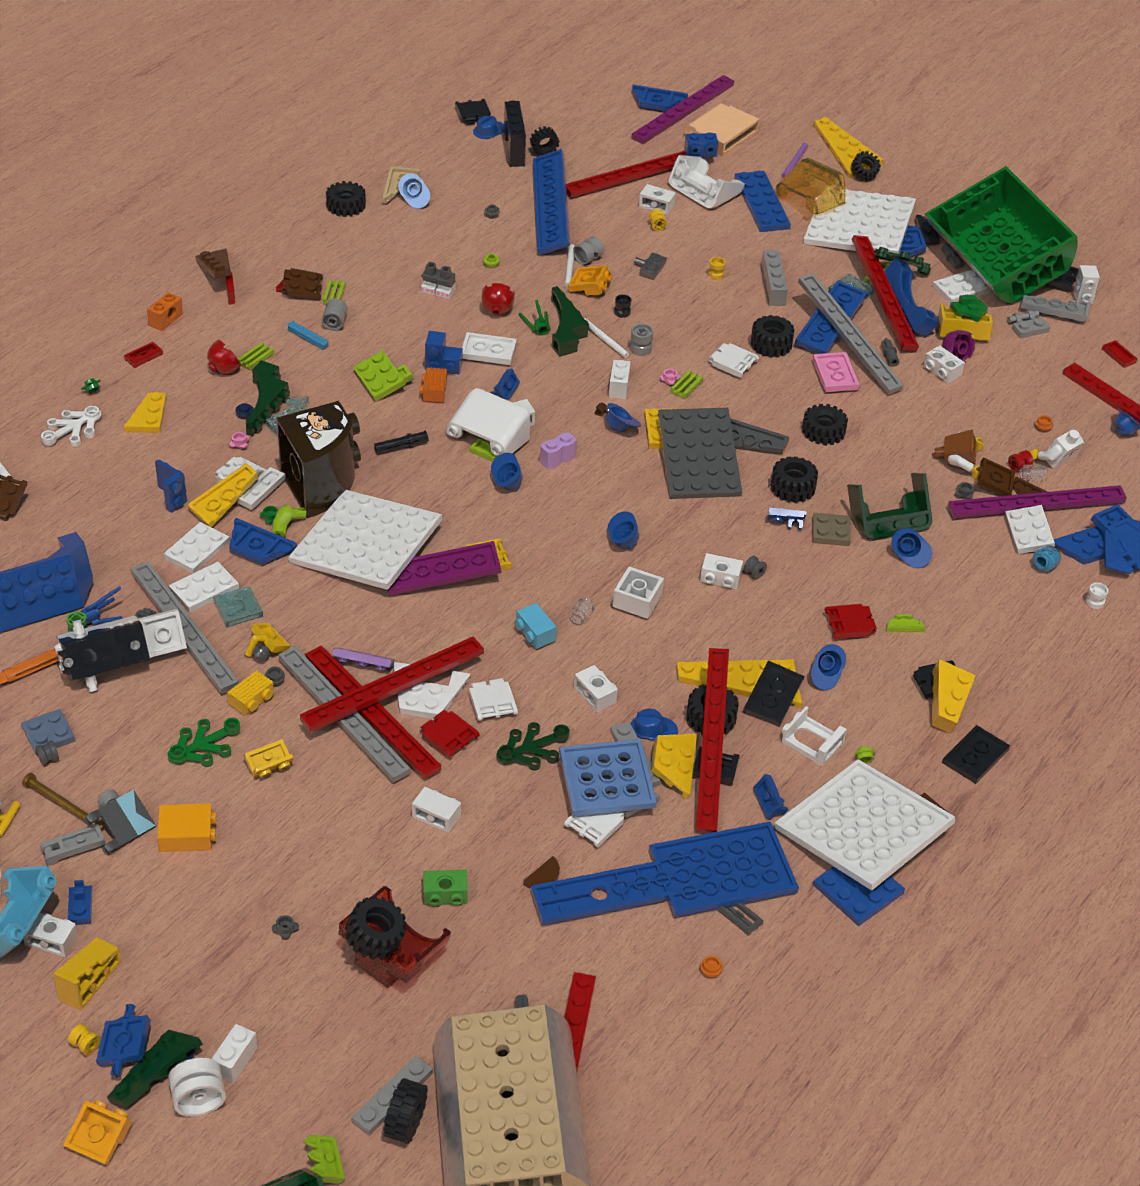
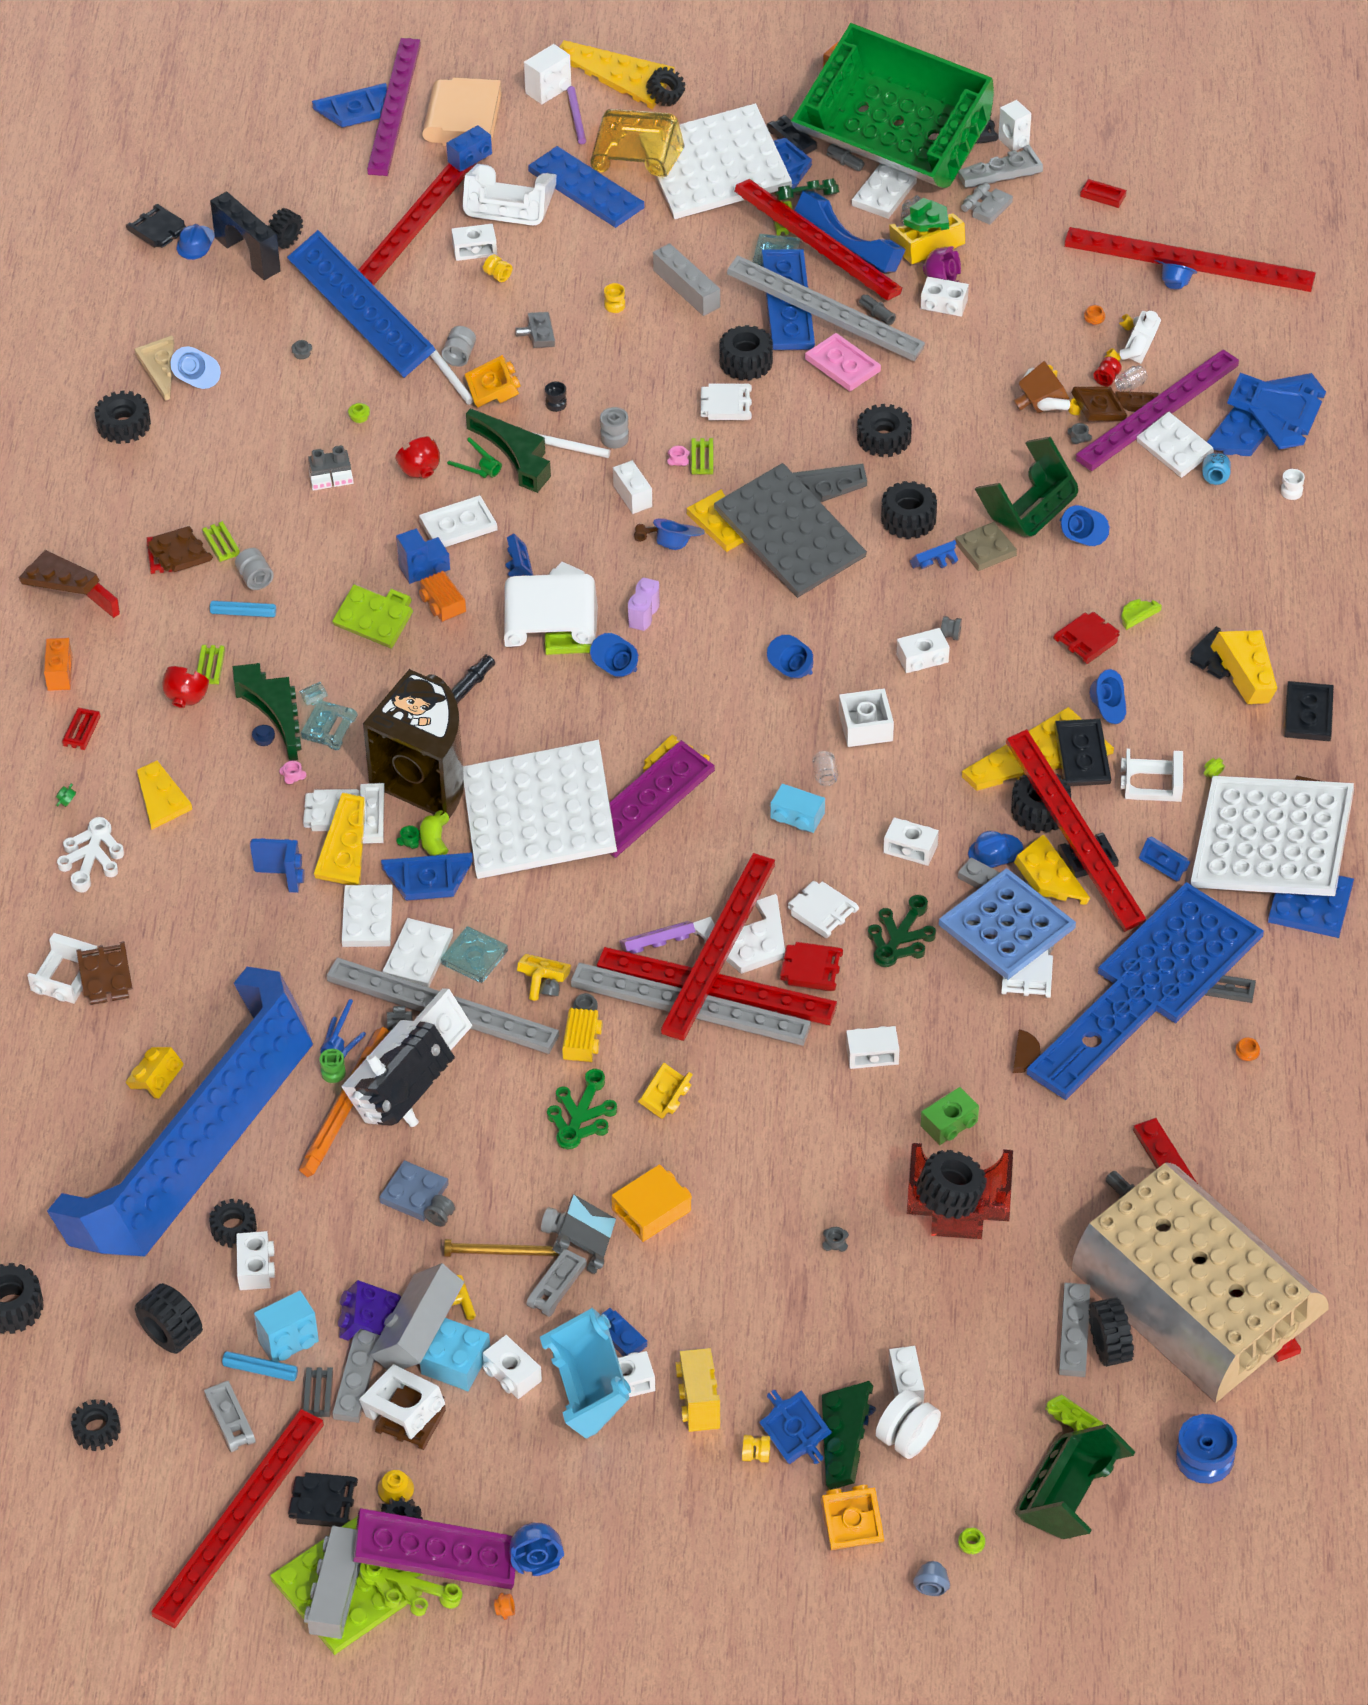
camera: 30 degrees left, 5 degrees up
none -> white brick [524,44,571,105]

